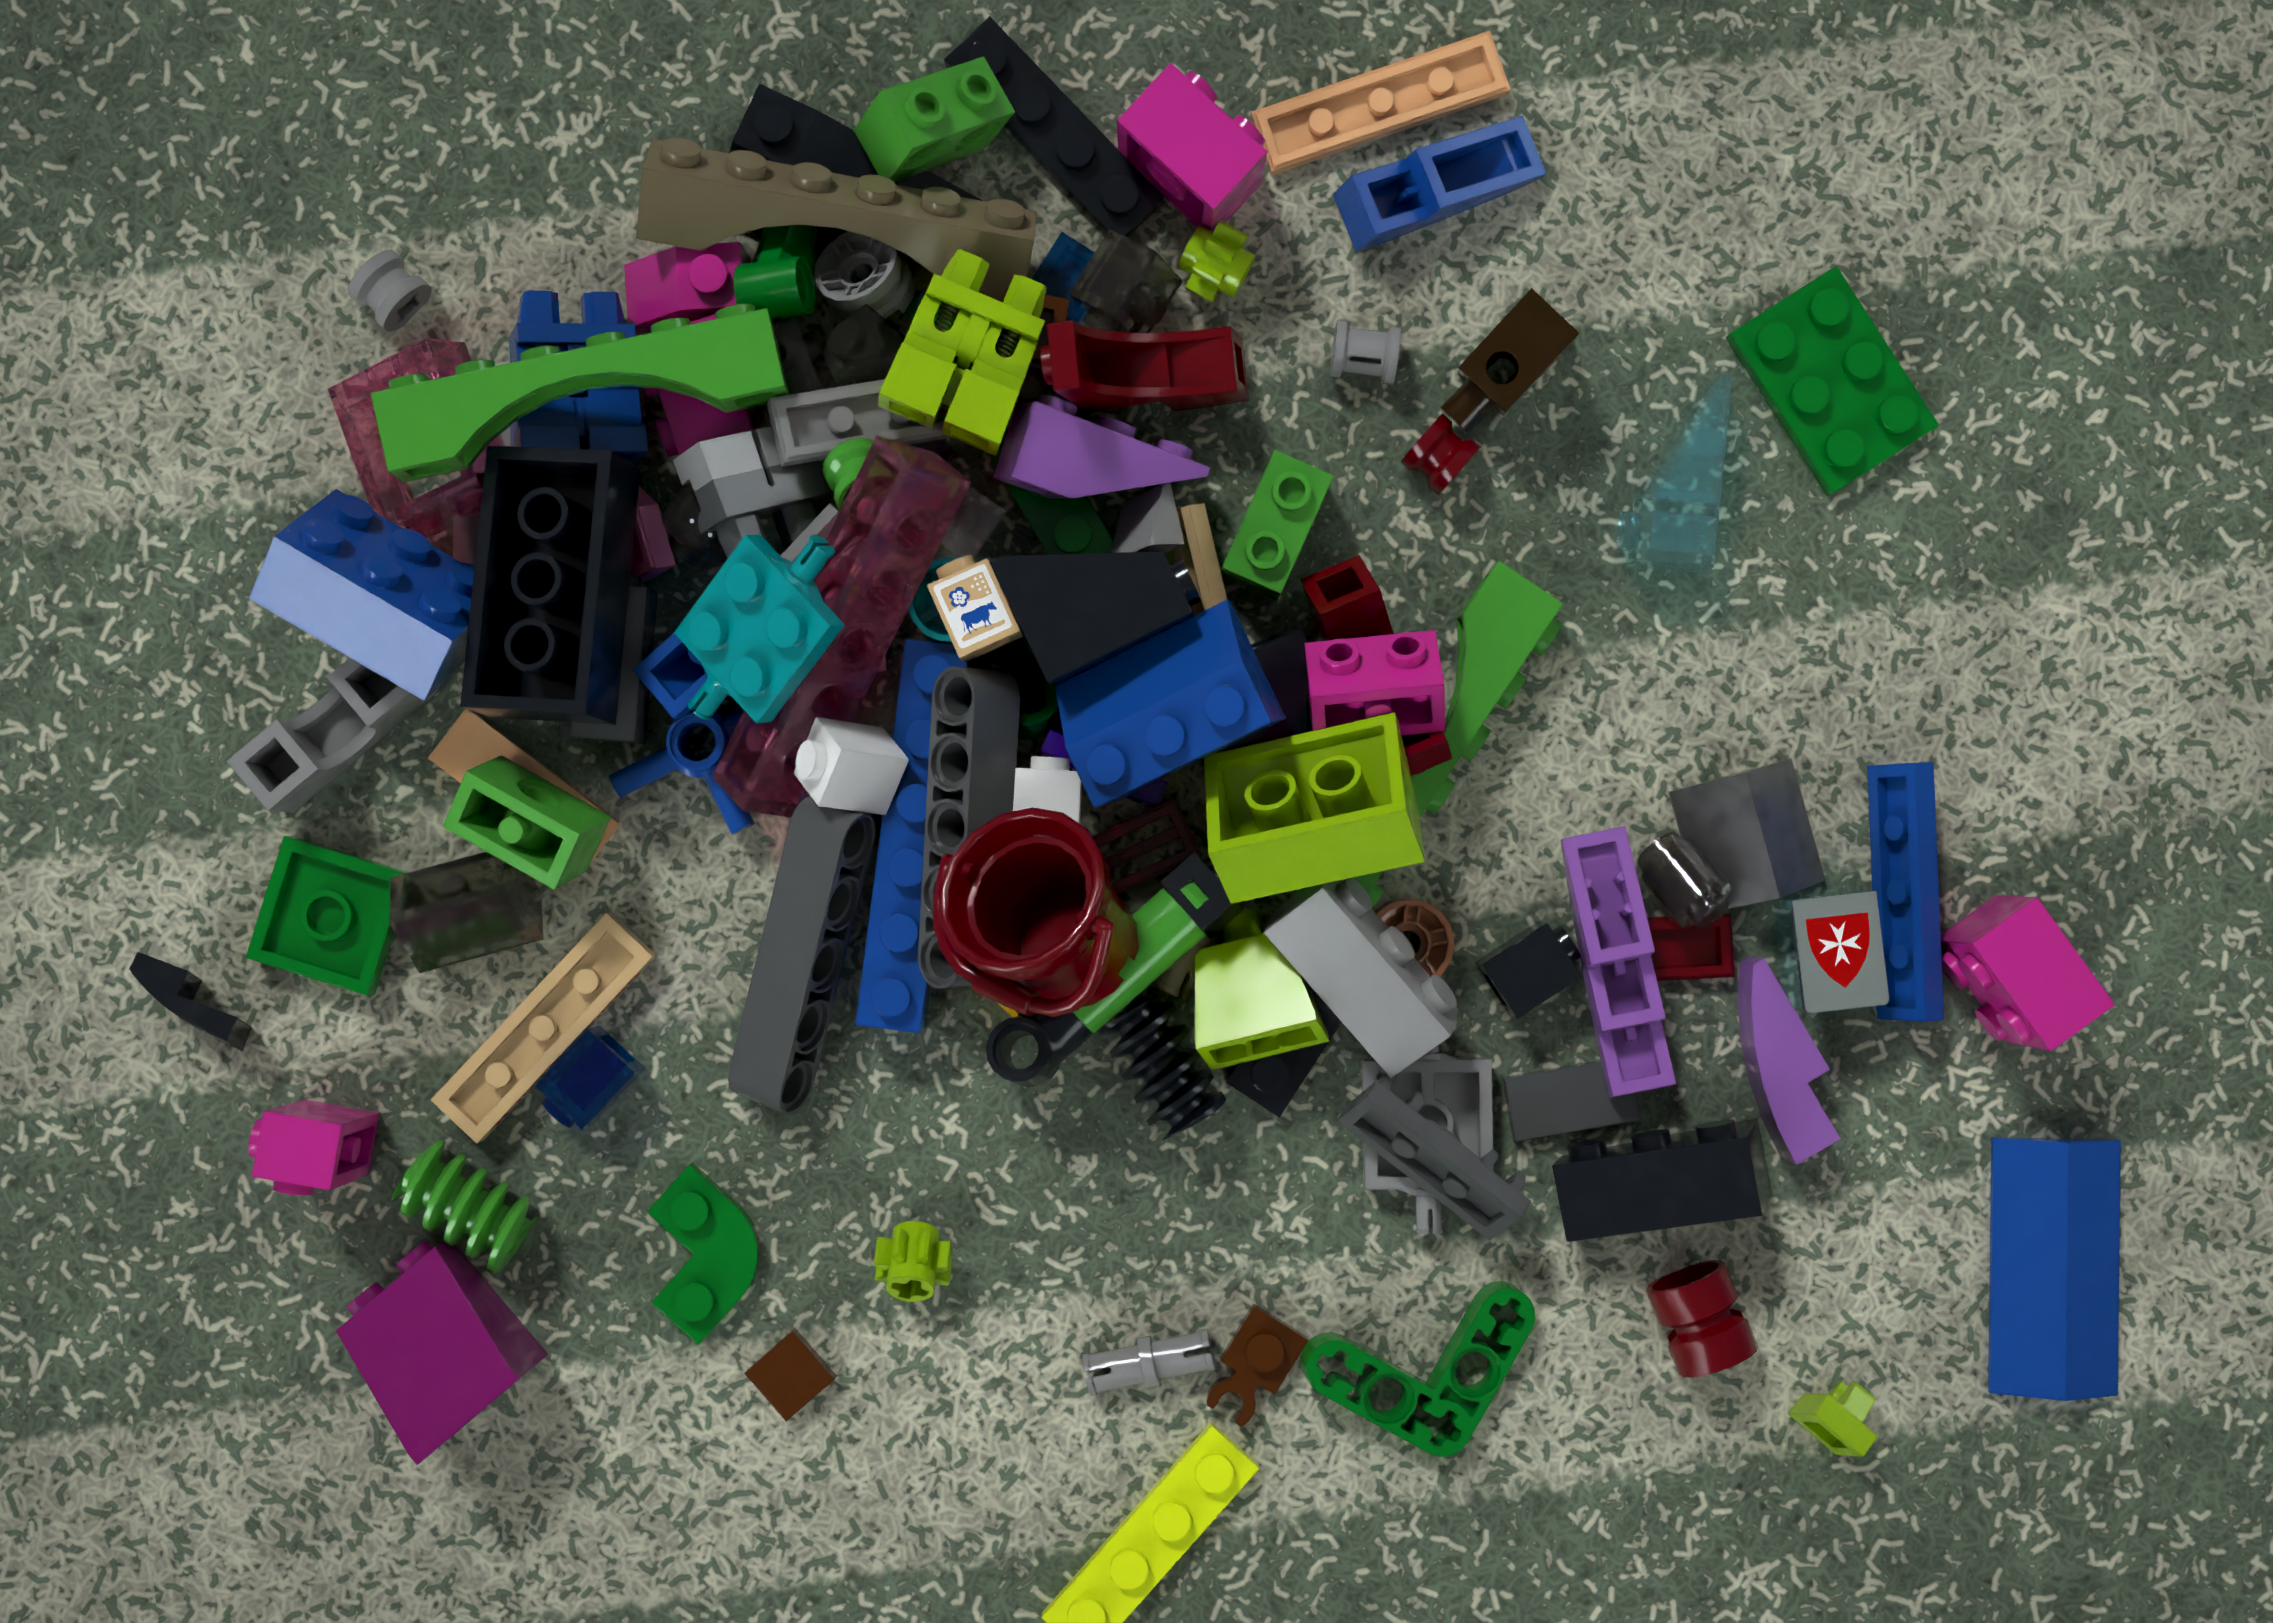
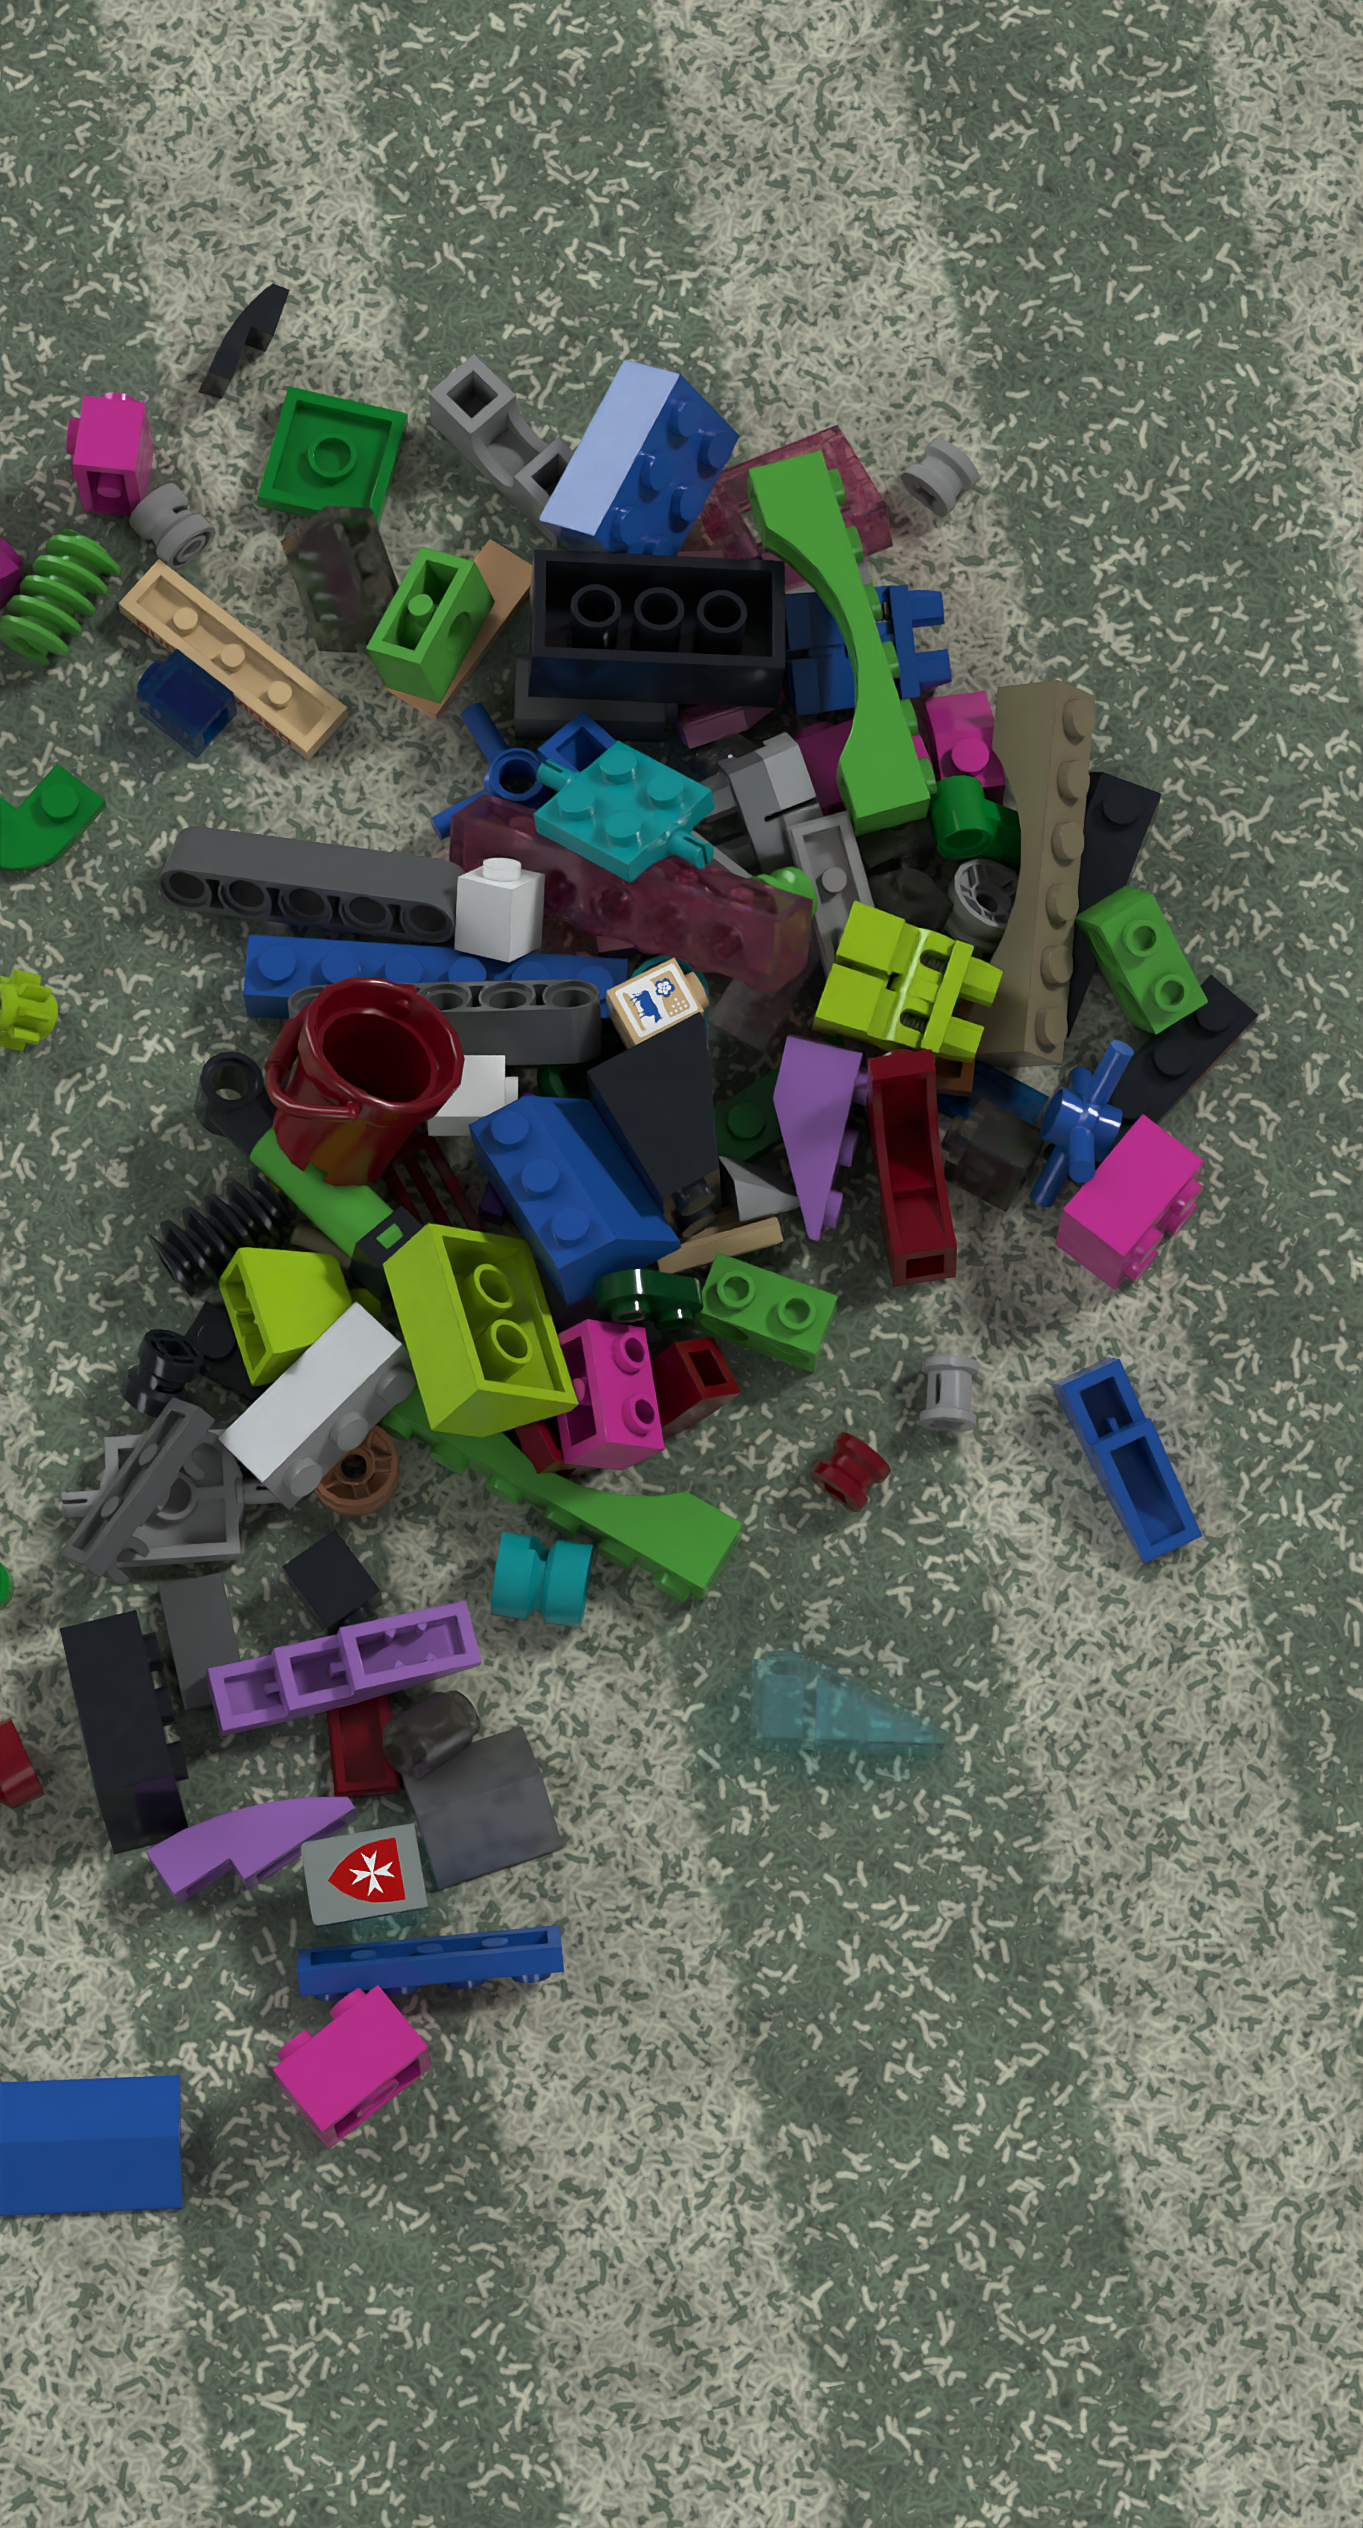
camera: 80 degrees right, 15 degrees down
lime gear [1177,221,1256,303] -> none
light nougat tile [1250,30,1511,176] -> none
dark brown torso [1441,288,1579,434] -> none
green plate [1725,266,1940,496] -> none
none -> black wheel [120,1329,204,1418]
none -> light grey wheel [129,483,216,570]
none -> teal wheel [490,1532,593,1628]
none -> dark green plate [593,1269,704,1330]
none -> blue bar [1029,1040,1134,1207]

